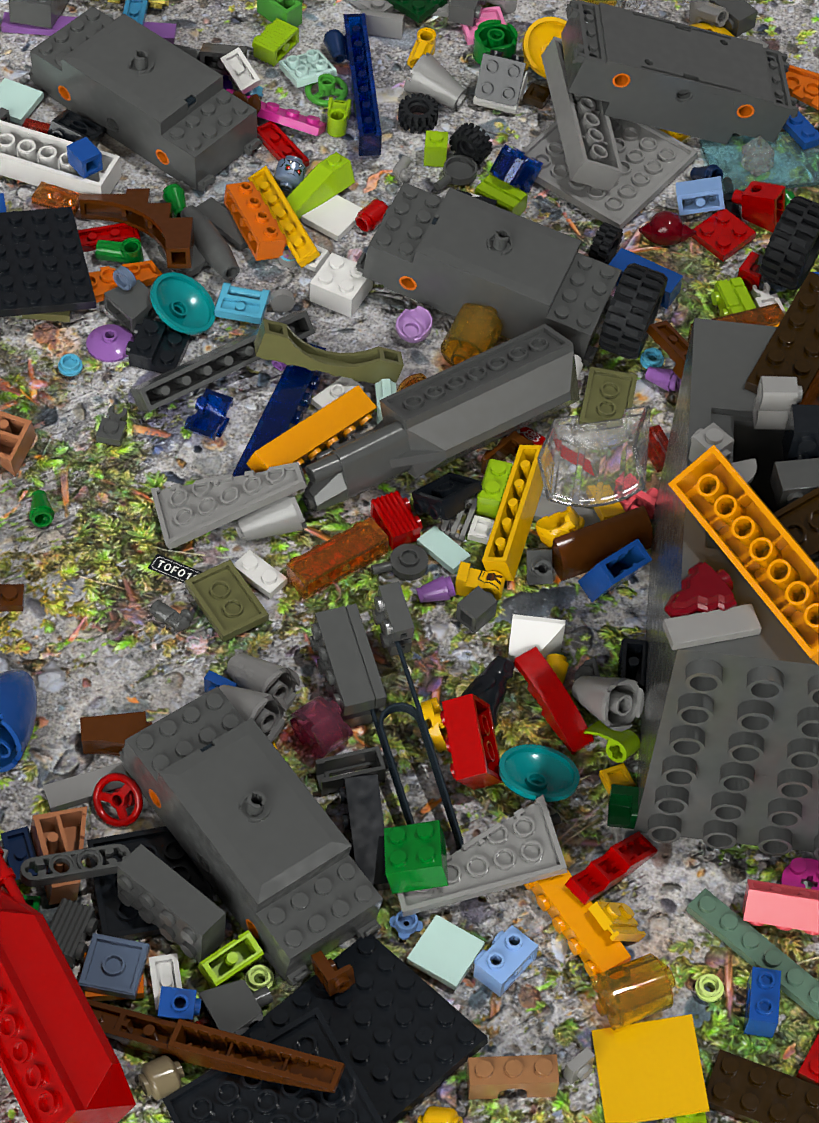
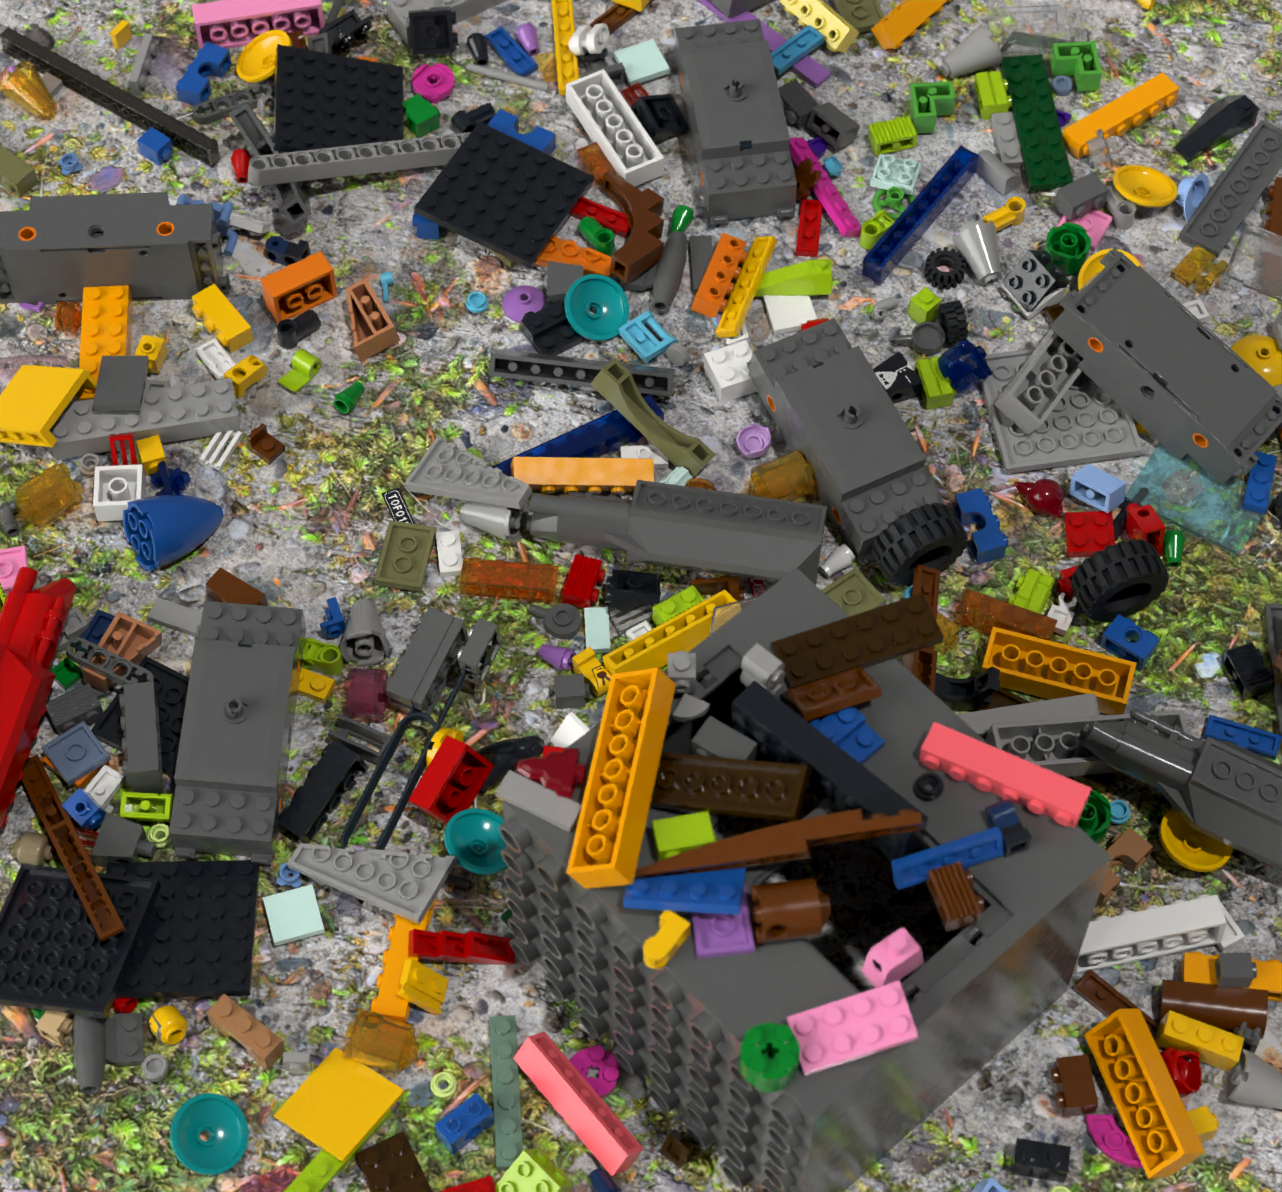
camera: 45 degrees right, 5 degrees up
blue brick [67,137,103,179] -> none
red piece [93,773,143,828] -> none
dark grey plate [96,405,128,447] -> none
sand blue tile [113,266,136,291] -> none
dark grey arm [149,600,194,632] -> none
clear blue cylinder [184,388,233,441] -> none
light grey cone [219,685,287,743] -> none
white plate [220,47,262,94] -> none
sand blue head [274,155,306,191] -> none
reddish brown bracket [311,950,355,997] -> none
dark blue cone [323,29,346,63] -> none
green brick [384,820,448,894] -> none
light blue brick [473,925,539,997] -> none
black tyre [588,222,623,264] -> none
dark blue cone [690,164,723,181] -> none

